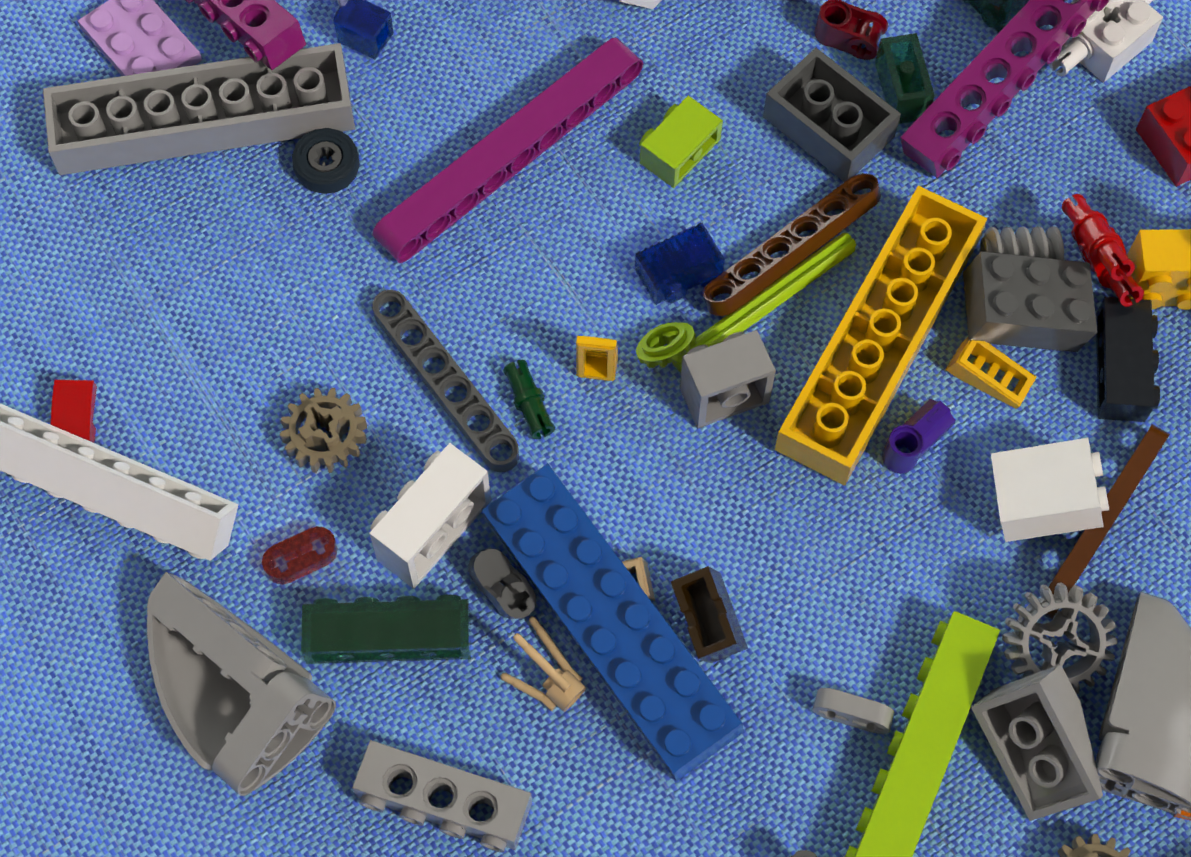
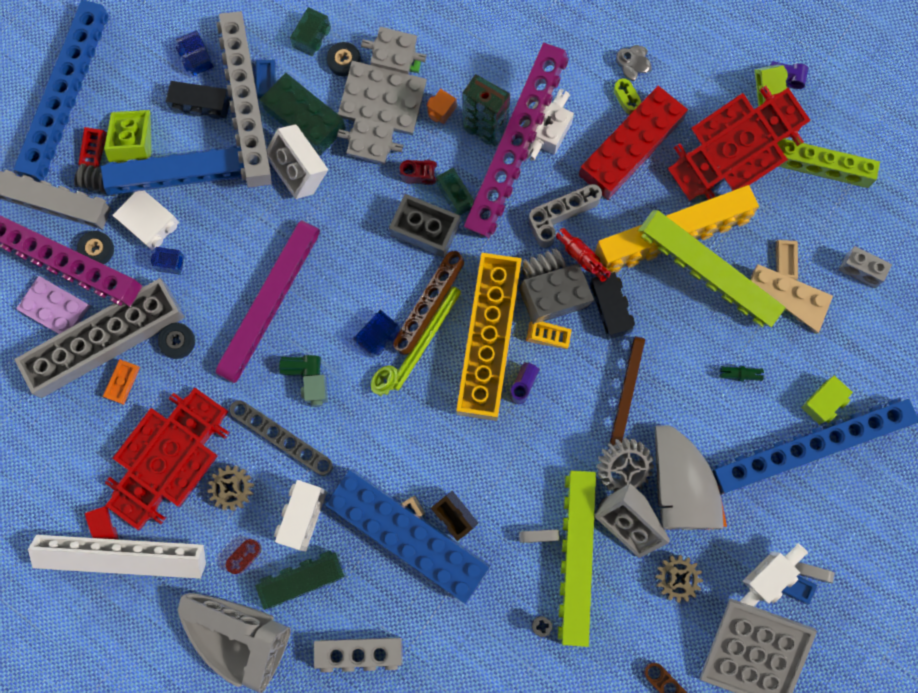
camera: 15 degrees left, 10 degrees up
dark grey piece [468,549,536,619] -> none
tan plant [501,616,586,712] -> none
dark green pin [503,360,555,439] -> none
yellow slope [576,336,618,381] -> none
lime brick [639,95,723,188] -> none
light grey brick [680,330,776,429] -> none
white brick [991,438,1109,542] -> none
none -> orange plate [103,359,140,405]
none -> red piece [105,388,230,530]
none -> dark green piece [279,355,321,377]
none -> sand green brick [301,375,328,407]
none -> light grey beam [529,184,602,248]

